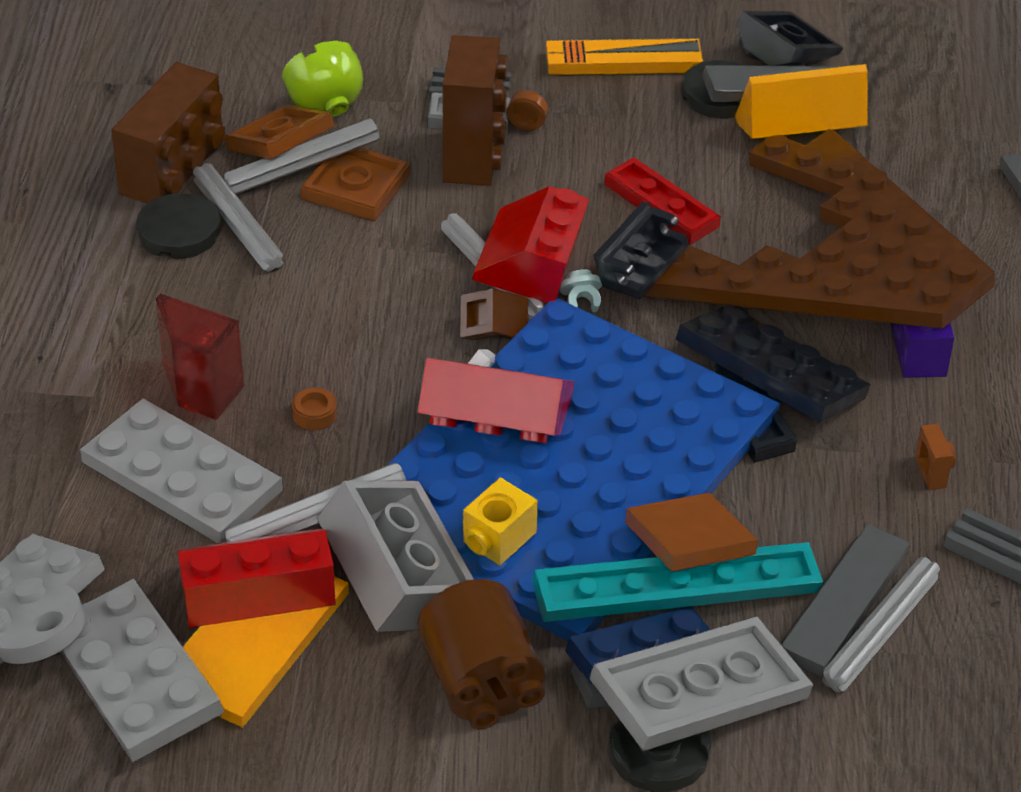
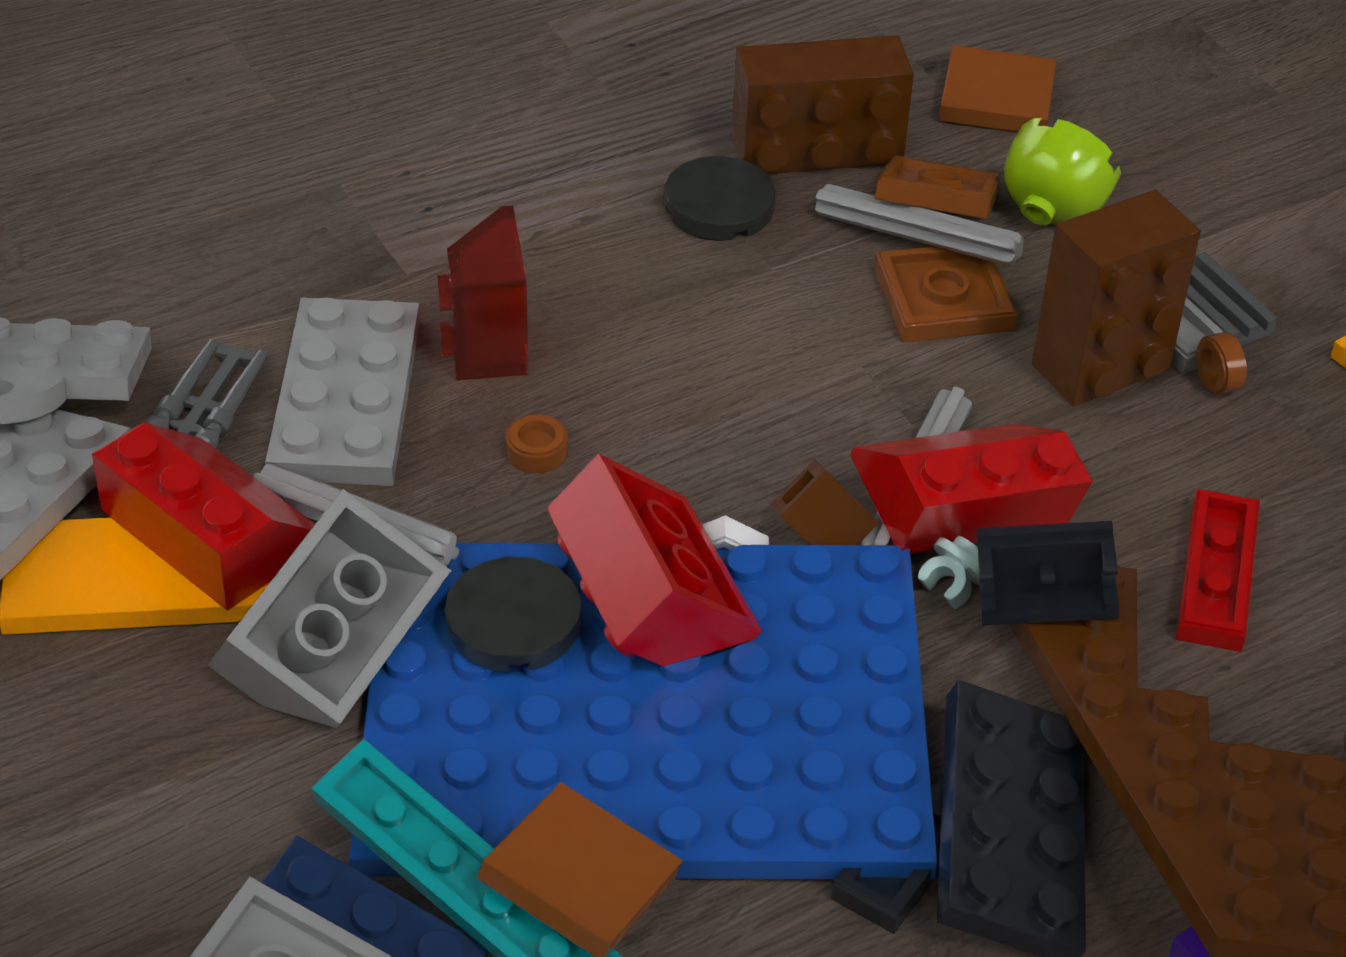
camera: 55 degrees right, 0 degrees up
light grey axle [193,163,283,272] -> none
reddish brown cylinder [417,579,545,730] -> none
yellow brick [463,477,538,565] -> none
none -> dark grey piece [146,339,268,449]
none -> pearl dark grey tile [445,556,582,672]
none -> dark orange tile [939,45,1057,132]

